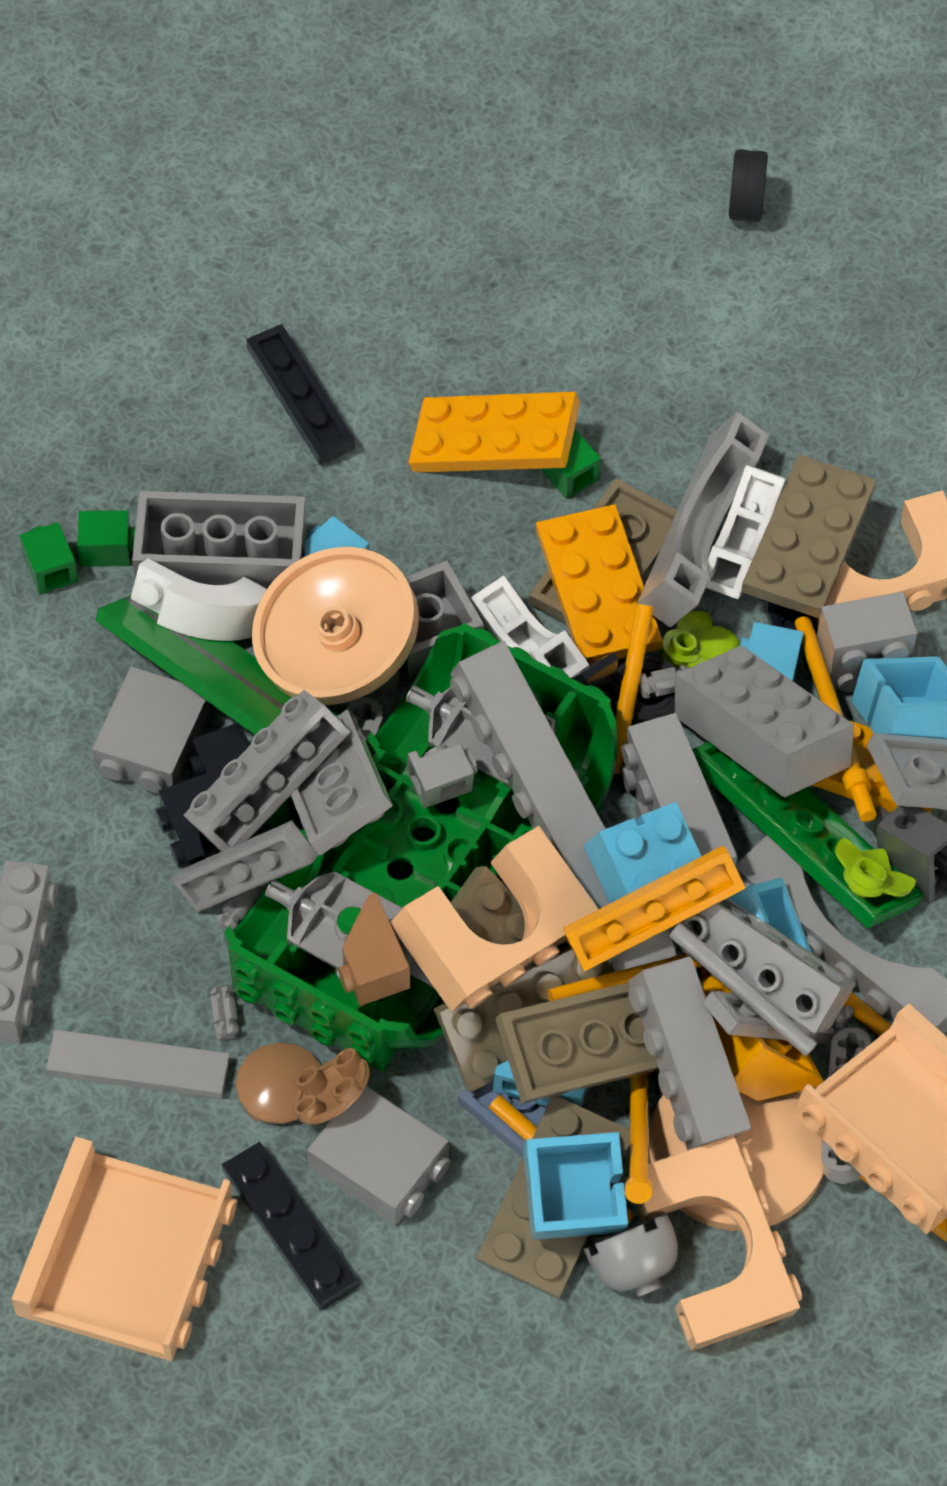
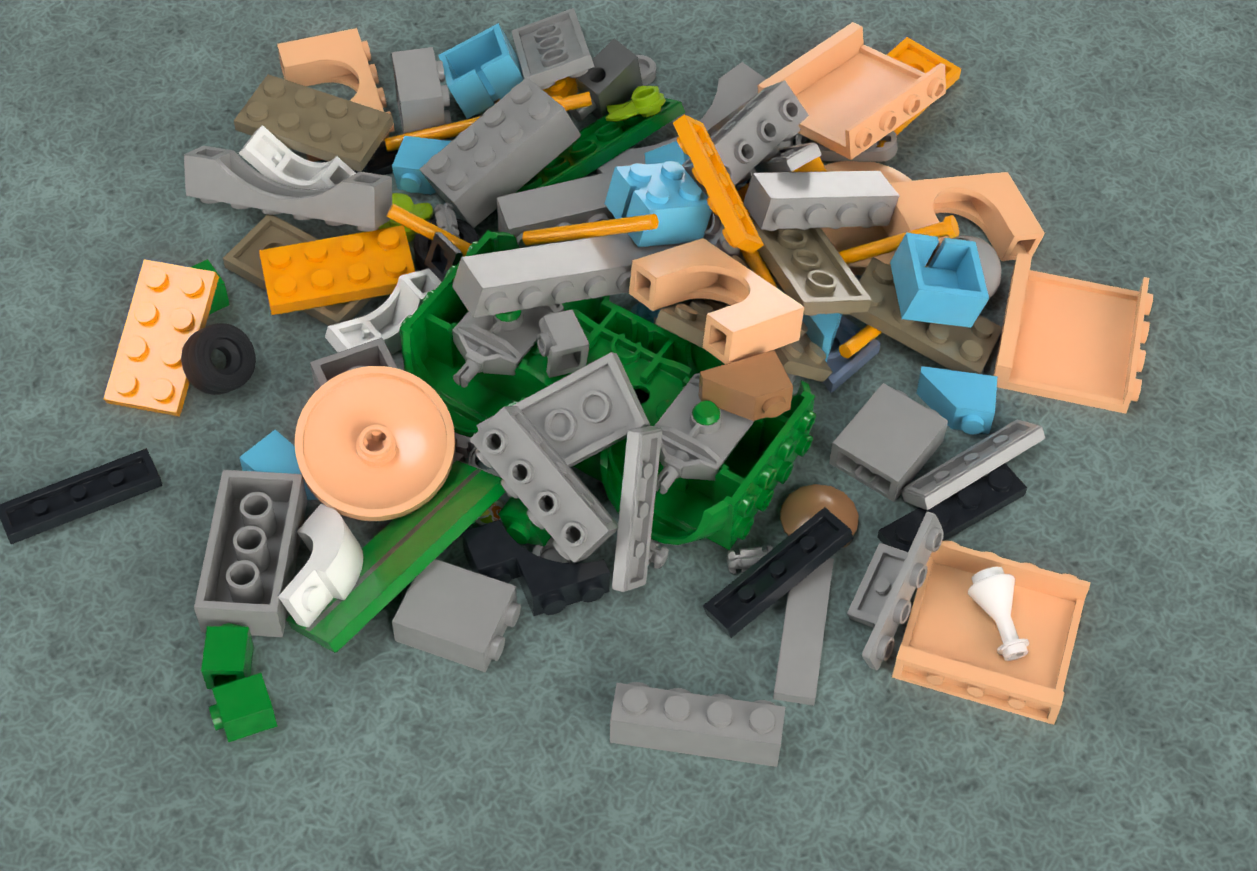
camera: 90 degrees left, 5 degrees down
medium nougat dish [293,1048,370,1124] -> none
light grey bar [669,923,818,1057] -> none
none -> black tyre [181,323,256,395]
none -> light orange bar [522,214,659,246]
none -> black plate [703,507,853,638]
none -> light grey bracket [847,511,943,671]
none -> light grey tile [901,419,1045,510]
none -> medium azure slope [916,366,998,435]
none -> white piece [968,567,1029,661]
none -> light nougat panel [993,252,1153,414]

